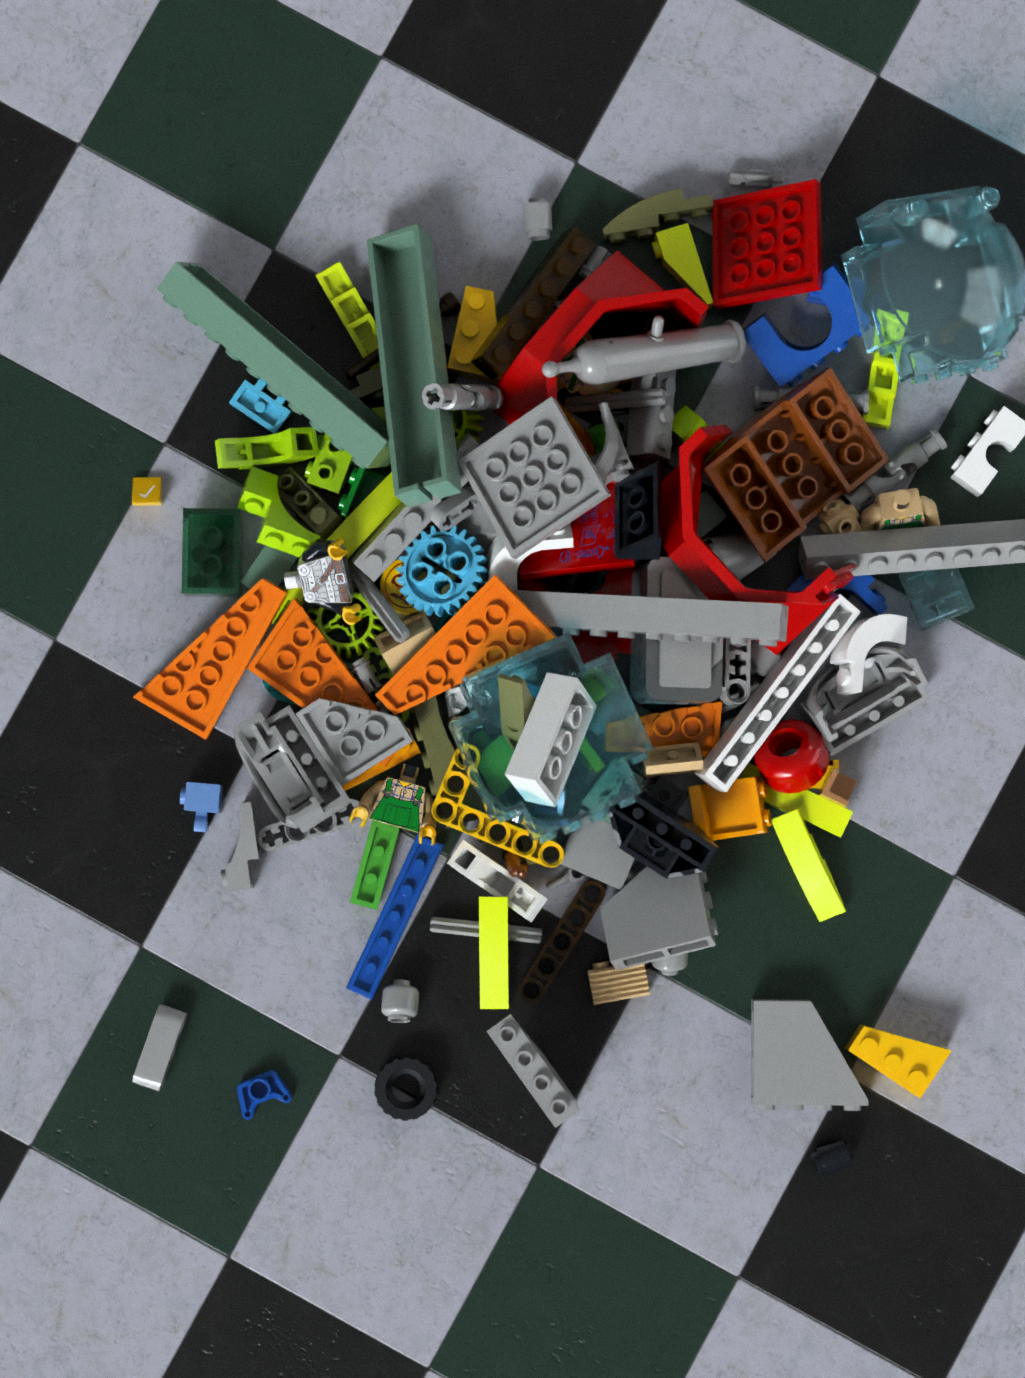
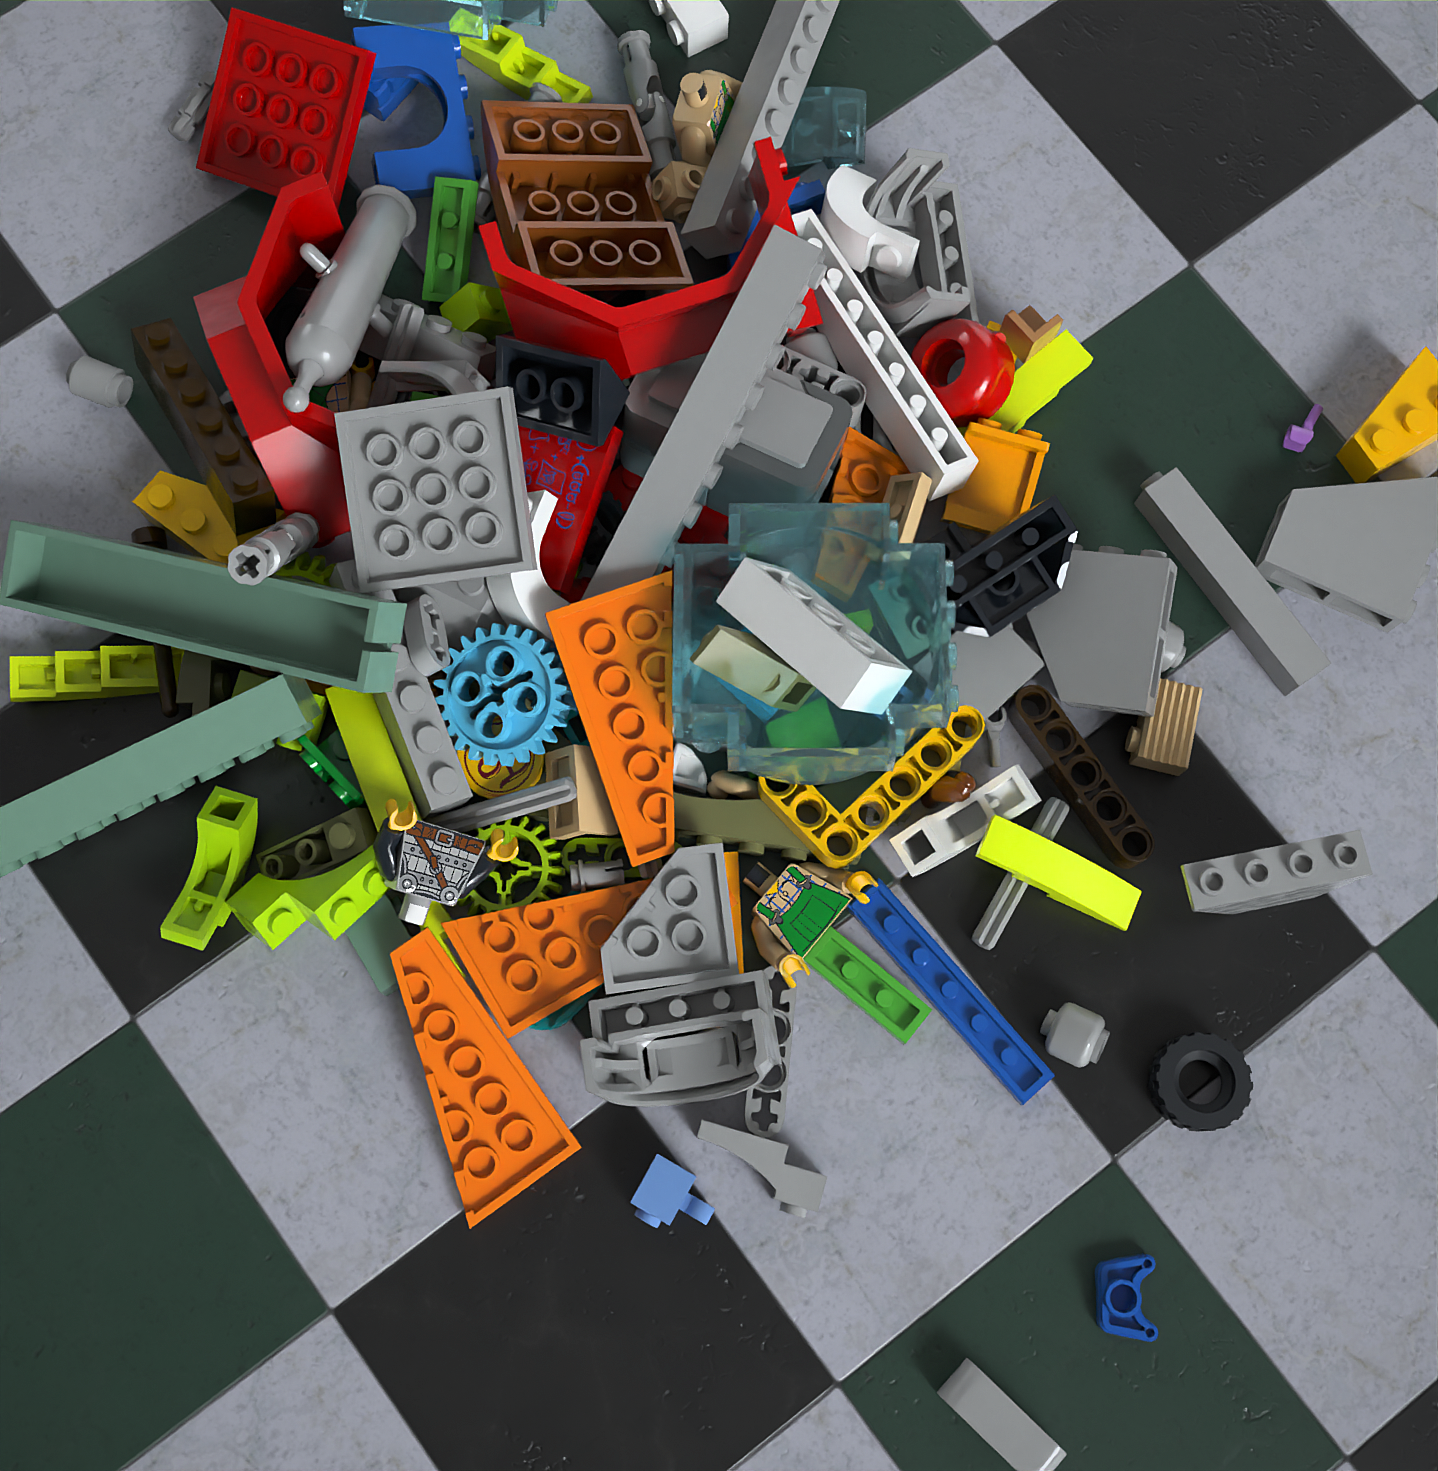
camera: 75 degrees left, 10 degrees down
yellow slope [132,477,162,506] -> none
clear green brick [181,508,243,597] -> none
medium azure plate [229,378,292,434] -> none
lime brick [304,433,353,497] -> none
light grey pin [579,245,612,280] -> none
olive slope [602,188,713,243] -> none
neon yellow slope [651,223,713,309] -> none
neon yellow slope [771,808,846,922] -> none
none -> bright green plate [422,176,479,303]
none -> light grey brick [1134,467,1331,696]
none -> medium lavender hand [1282,404,1323,452]

